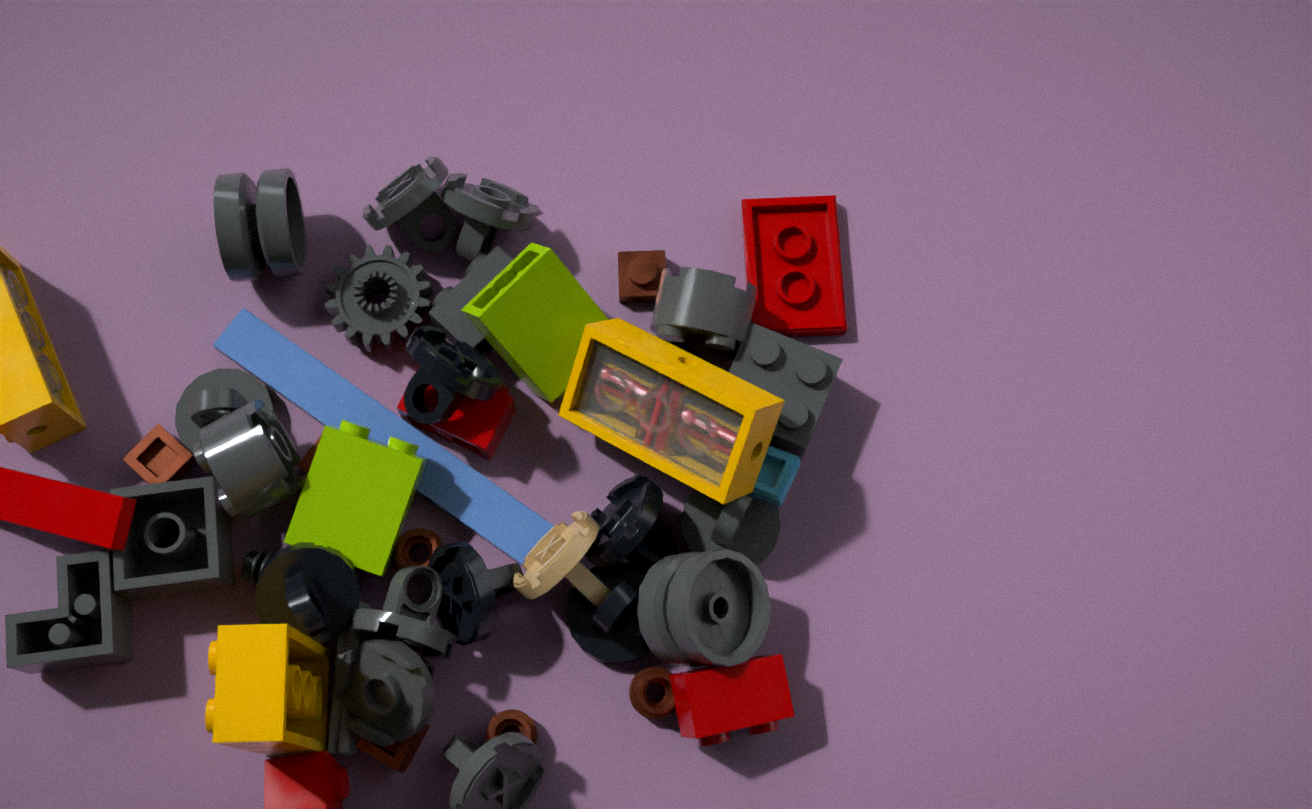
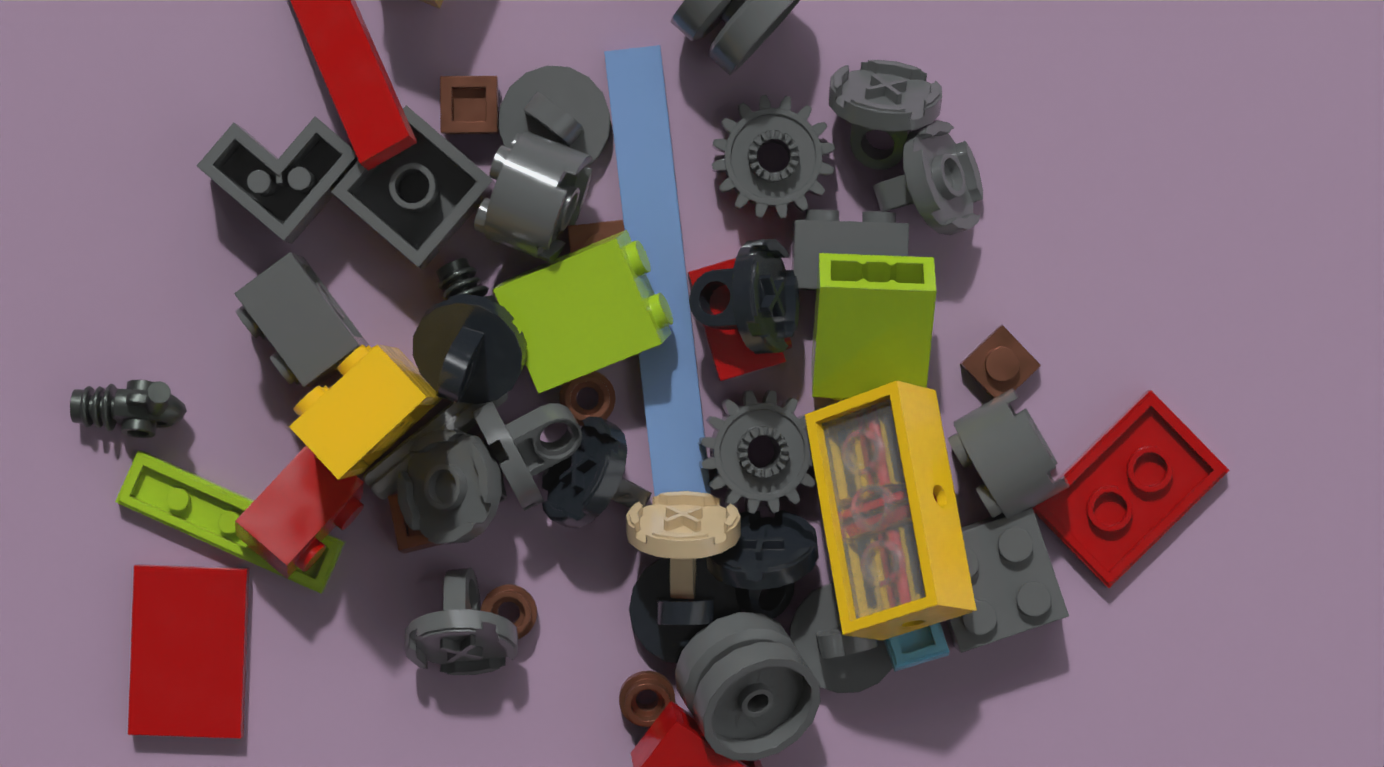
camera: 50 degrees right, 15 degrees up
none -> dark grey brick [234,252,370,387]
none -> dark grey gear [698,390,816,514]

